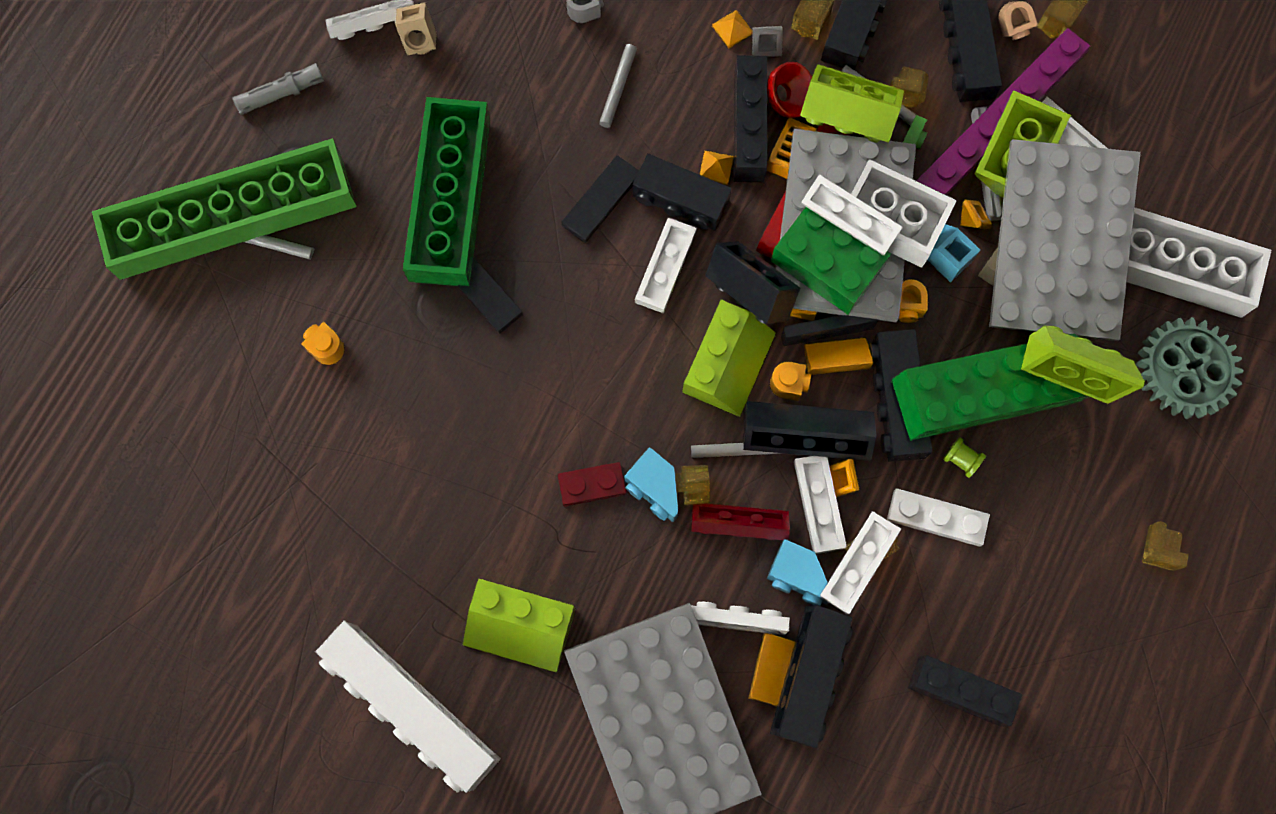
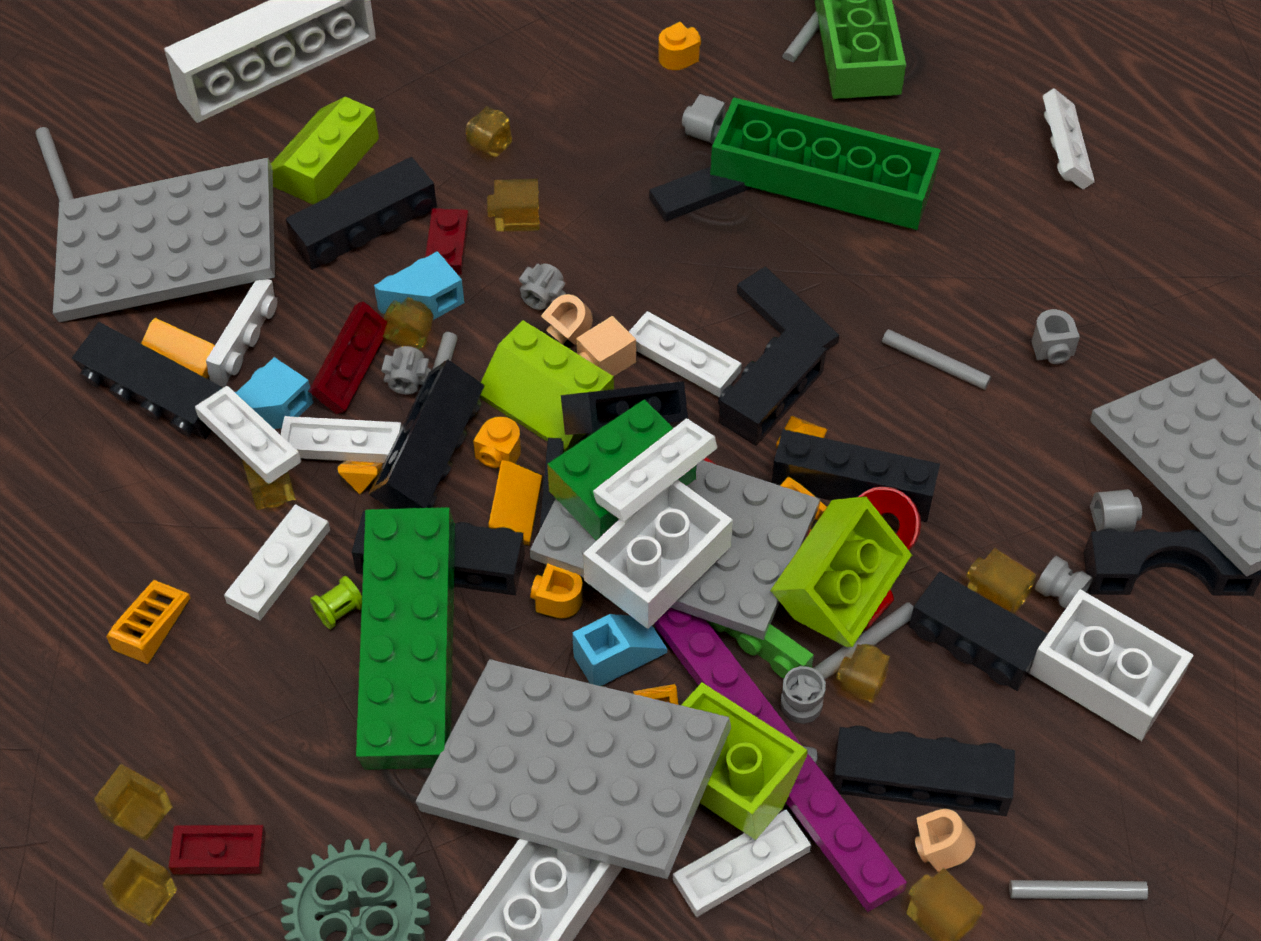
camera: 105 degrees right, 20 degrees down
light grey pin [232,63,324,115] -> none
tan brick [395,2,436,55] -> none
light orange slope [712,10,752,48] -> none
light grey slope [752,26,783,57] -> none
black brick [908,655,1022,727] -> none
lime slope [1021,325,1145,404] -> none
none -> clear yellow panel [103,847,177,927]
none -> light orange slope [106,580,191,664]
none -> dark red plate [169,825,266,874]
none -> black brick [285,156,437,270]
none -> light grey gear [381,346,431,394]
none -> clear yellow plate [466,106,512,157]
none -> clear yellow brick [487,179,540,232]
none -> light grey gear [519,264,566,310]
none -> light nougat plate [541,294,593,346]
none -> light nougat brick [576,316,636,376]
none -> light grey plate [682,94,725,143]
none -> light grey wheel [780,666,826,724]

